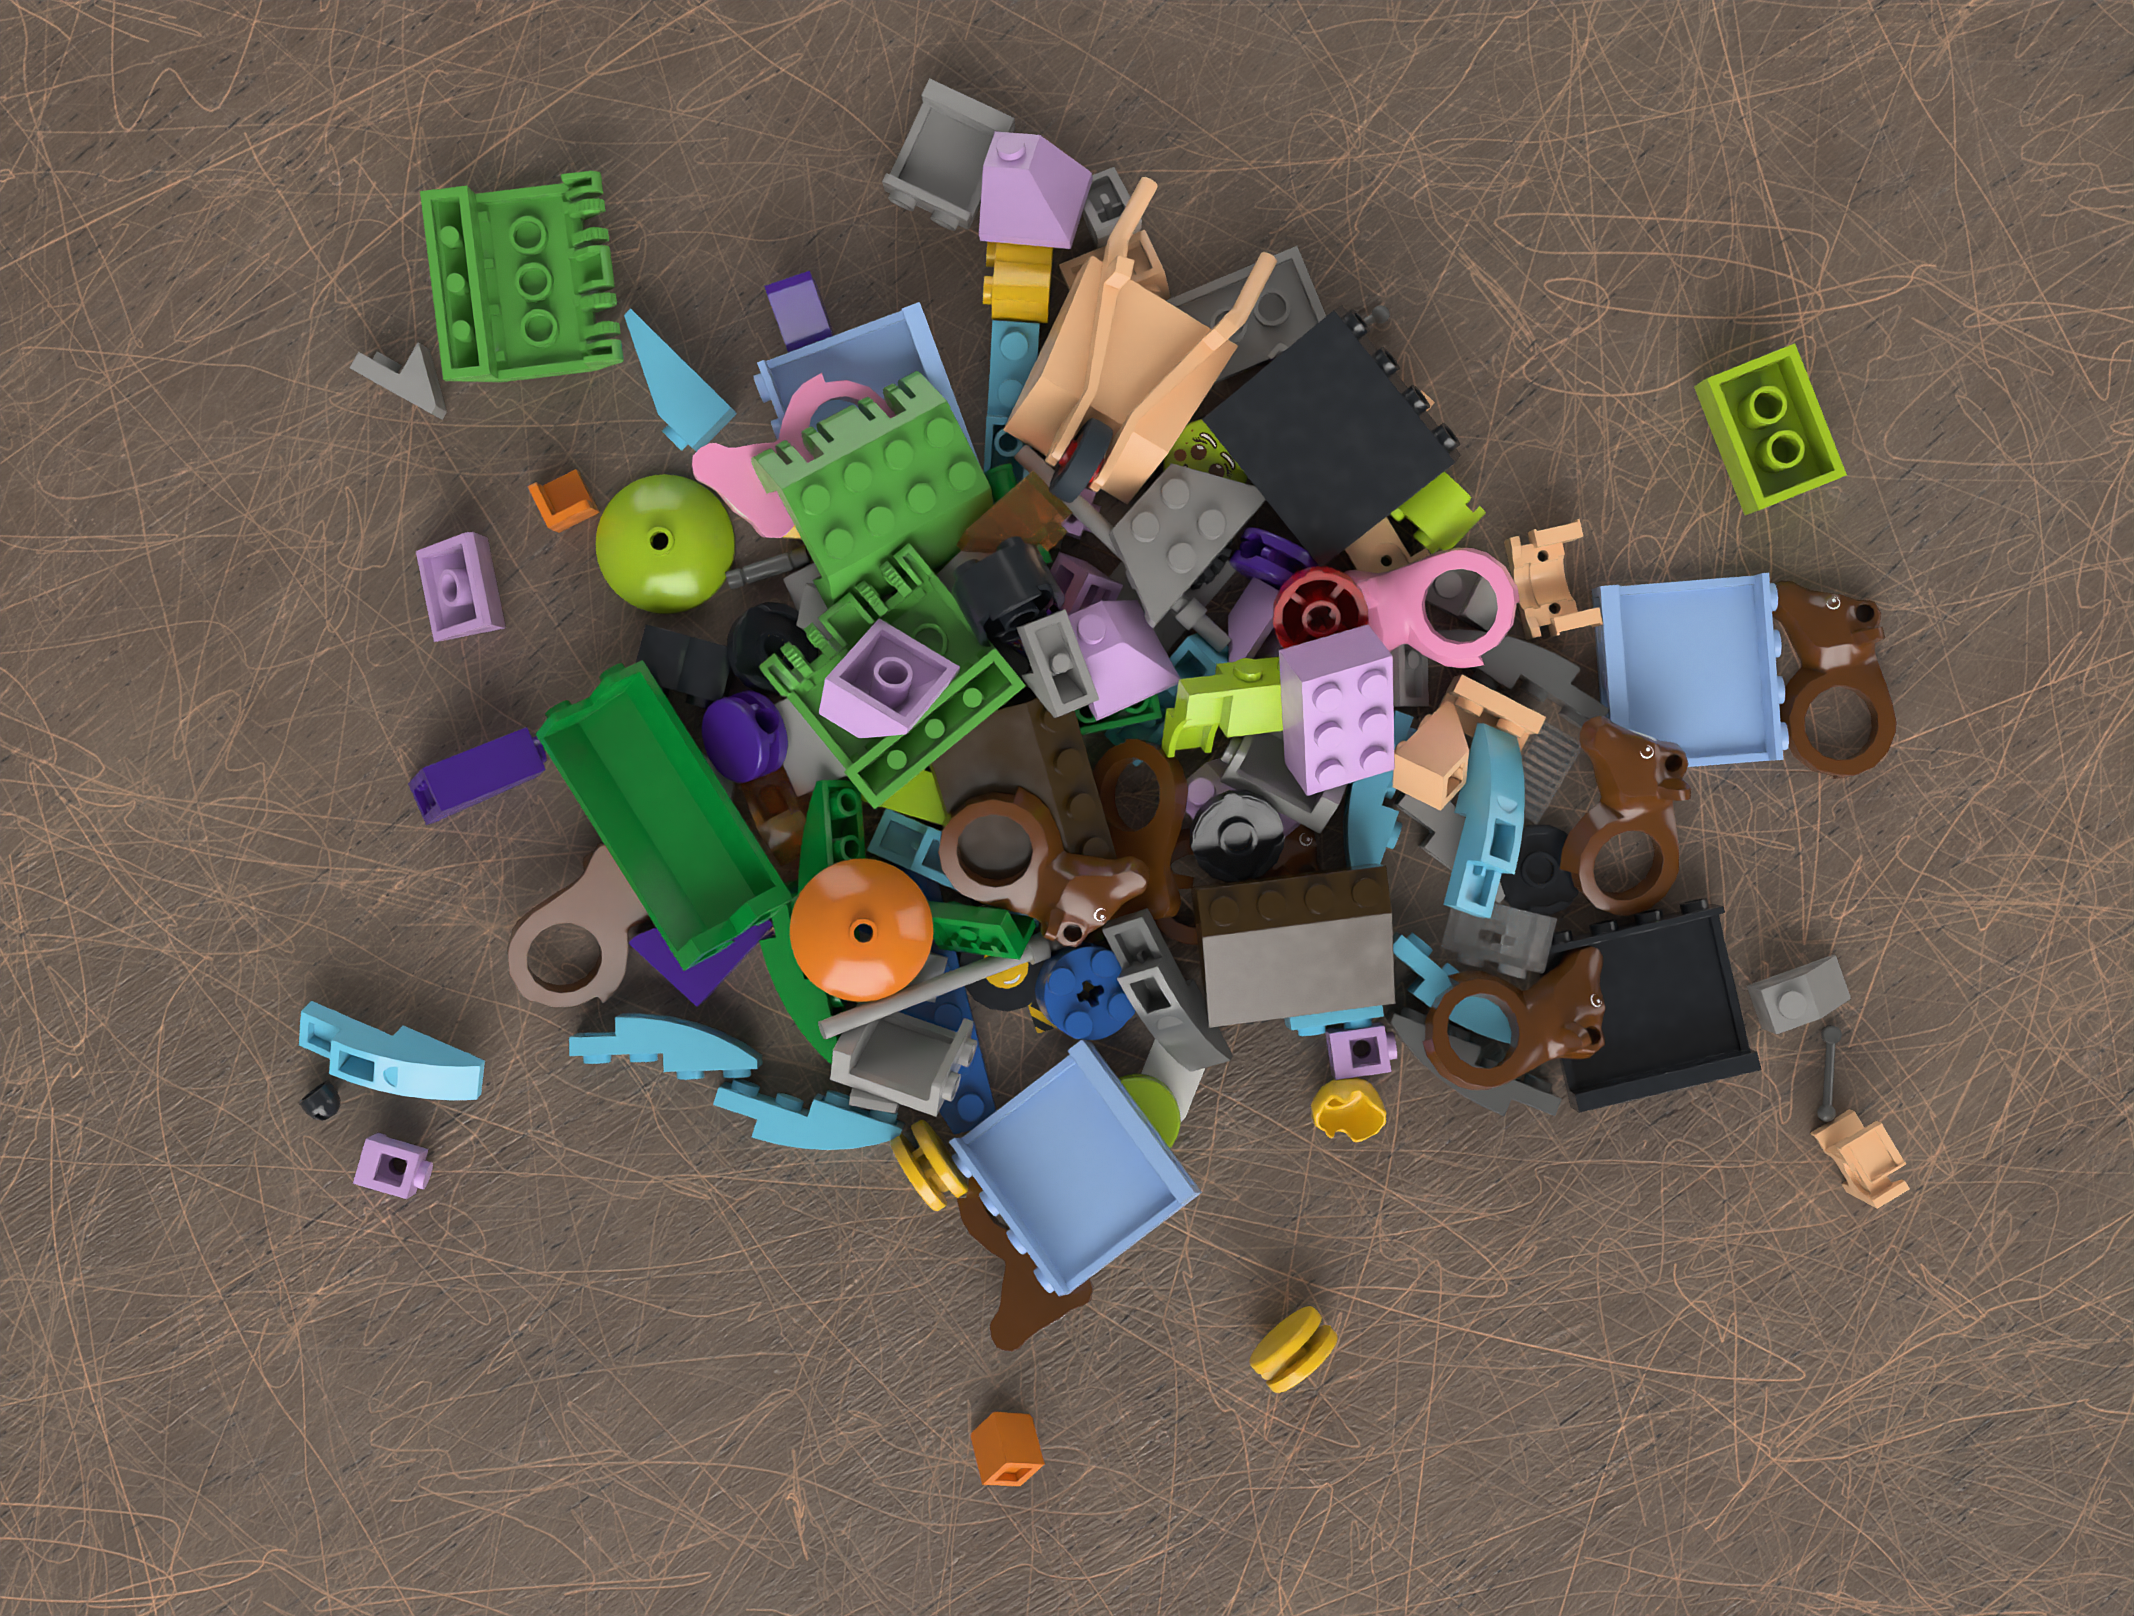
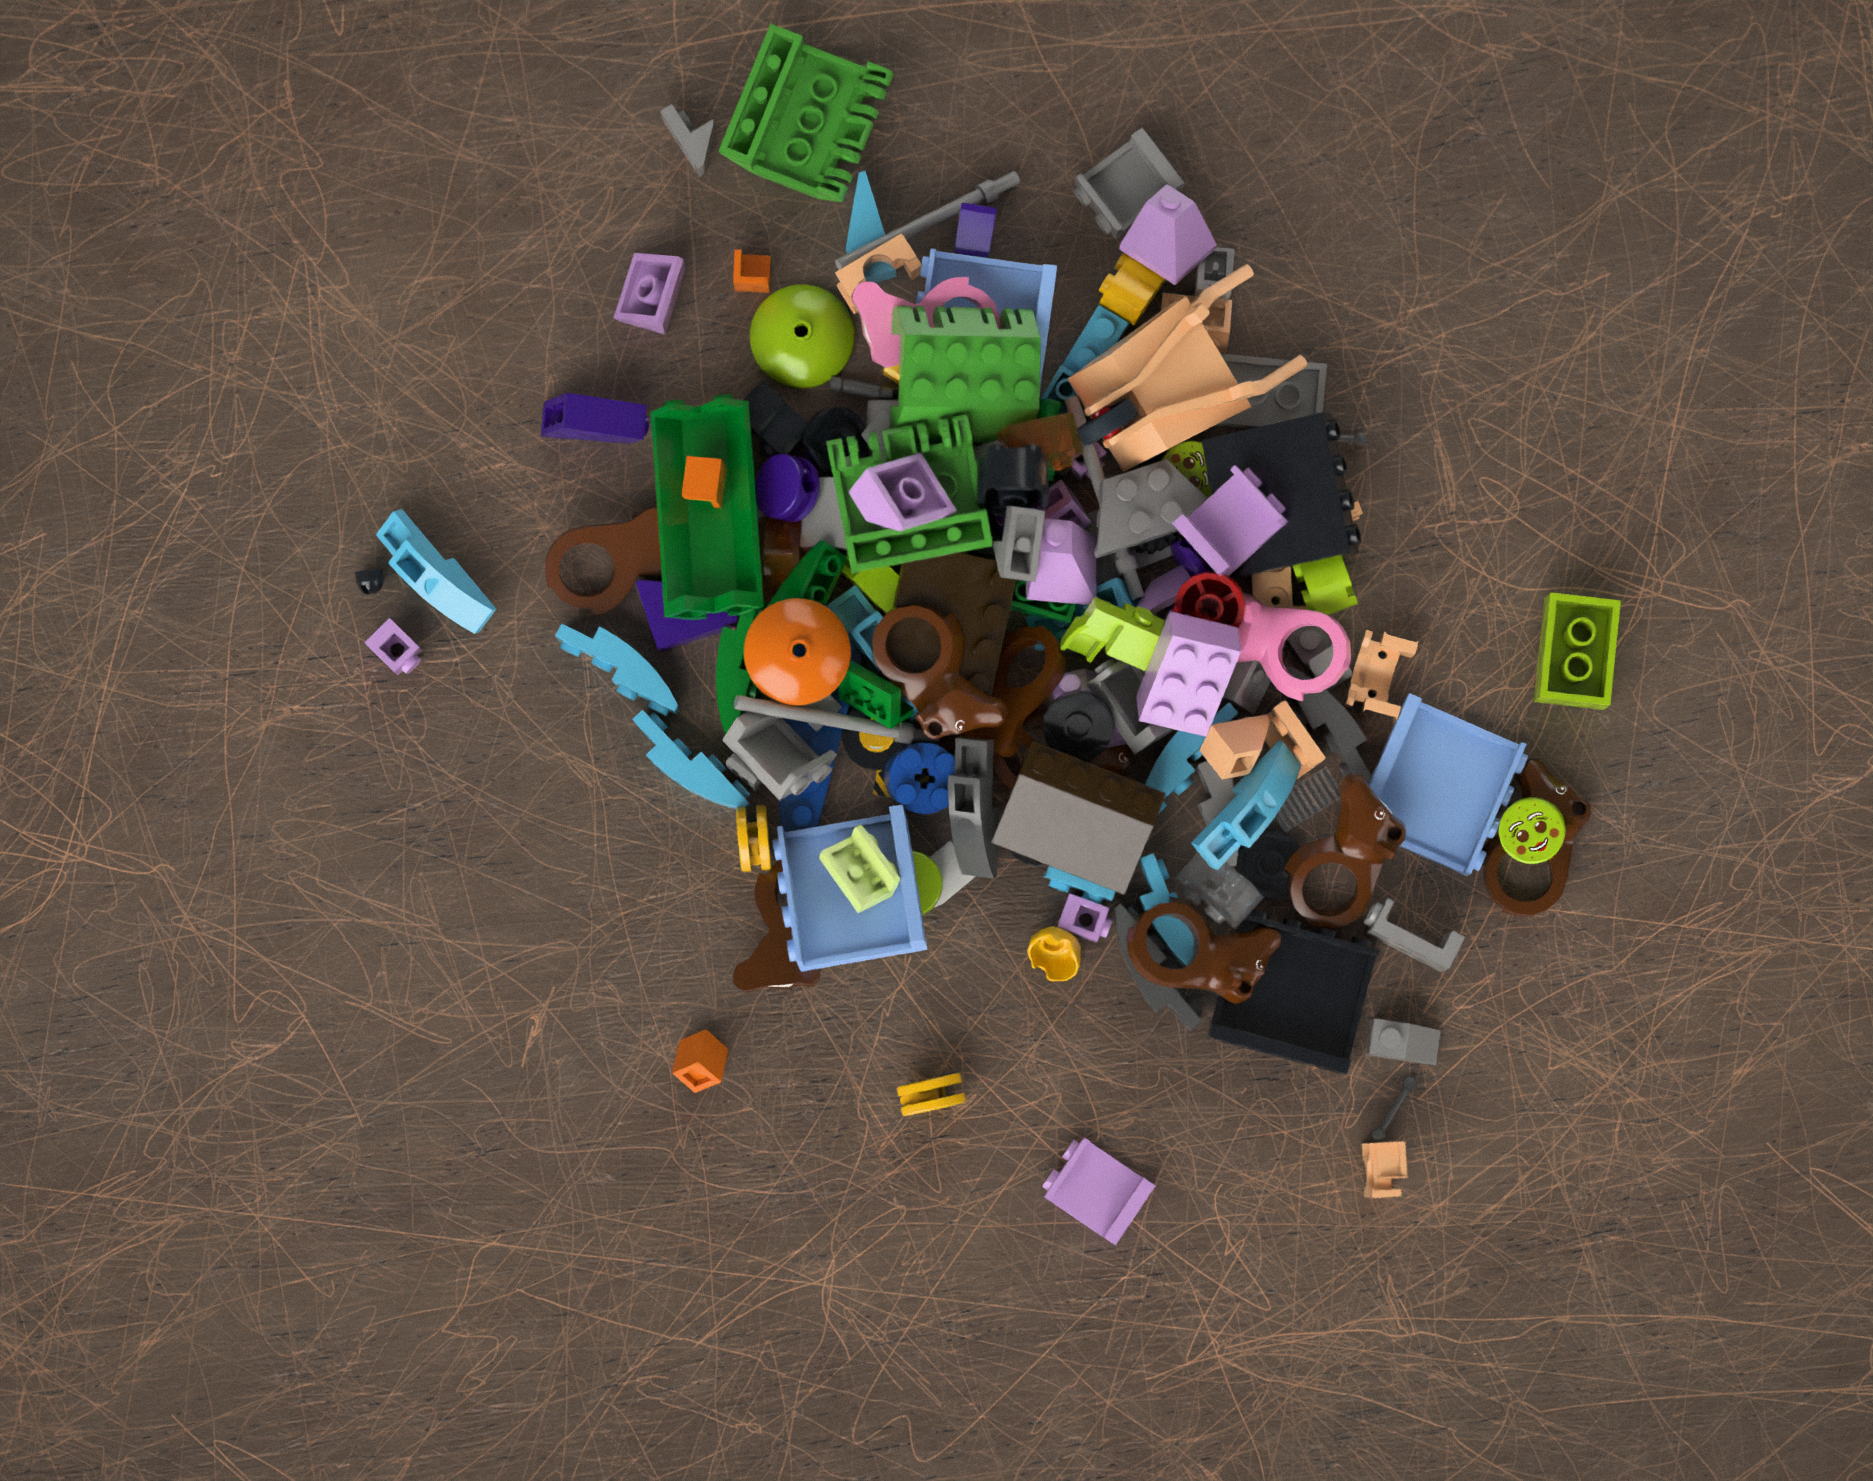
camera: 25 degrees right, 5 degrees down
none -> orange panel [682,456,727,508]
none -> yellowish green bracket [819,825,900,913]
none -> light grey bar [835,171,1020,270]
none -> light nougat piece [835,233,922,314]
none -> lavender panel [1042,1137,1155,1245]
none -> lavender panel [1172,465,1288,576]
none -> light grey panel [1363,898,1465,972]
none -> lime head [1499,797,1566,864]

